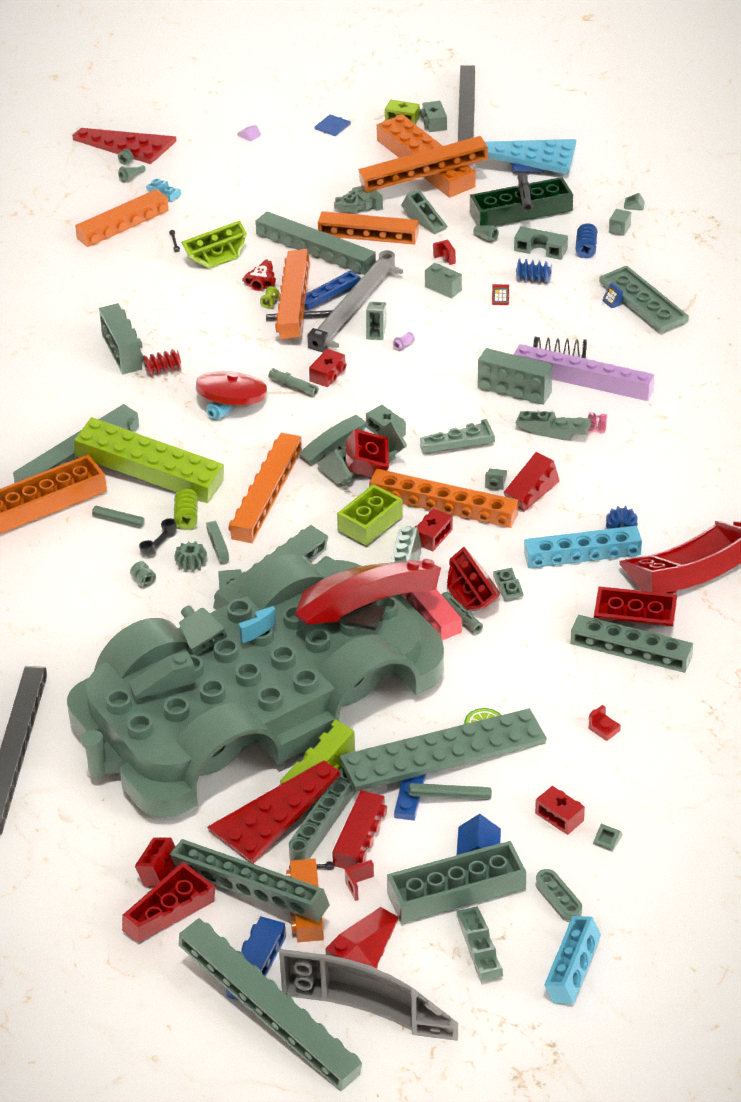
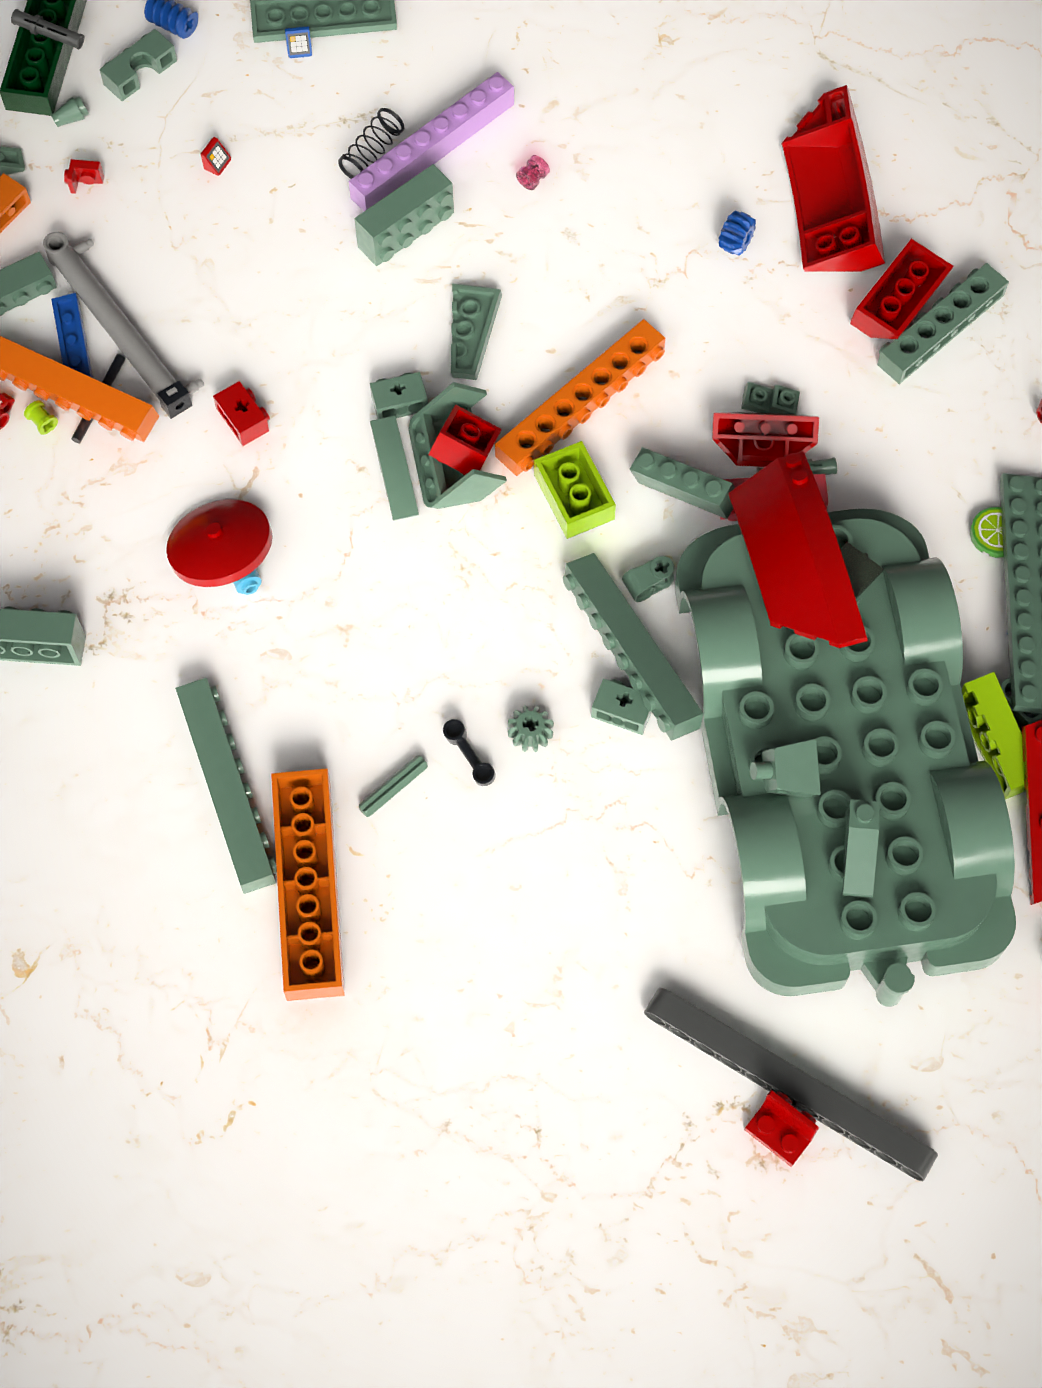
camera: 65 degrees left, 25 degrees up
lime brick [74,417,224,503] -> none
sand green wheel [130,561,156,588] -> none
red piece [143,349,181,376] -> none
lime piece [174,489,198,530] -> none
sand green beam [206,520,229,563] -> none
orange brick [228,432,302,544] -> none
medium azure slope [238,606,276,643] -> none
sand green pin [268,368,319,397] -> none
sand green torso [366,301,387,340] -> none
lavender pin [393,332,415,350] -> none
red brick [415,508,453,552] -> none
sand green brick [424,262,462,299] -> none
sand green bracket [485,468,507,490] -> none
red wedge [503,452,560,512] -> none
sand green slope [515,411,592,440] -> none
blue piece [516,258,552,283] -> none
medium azure brick [524,526,642,568] -> none

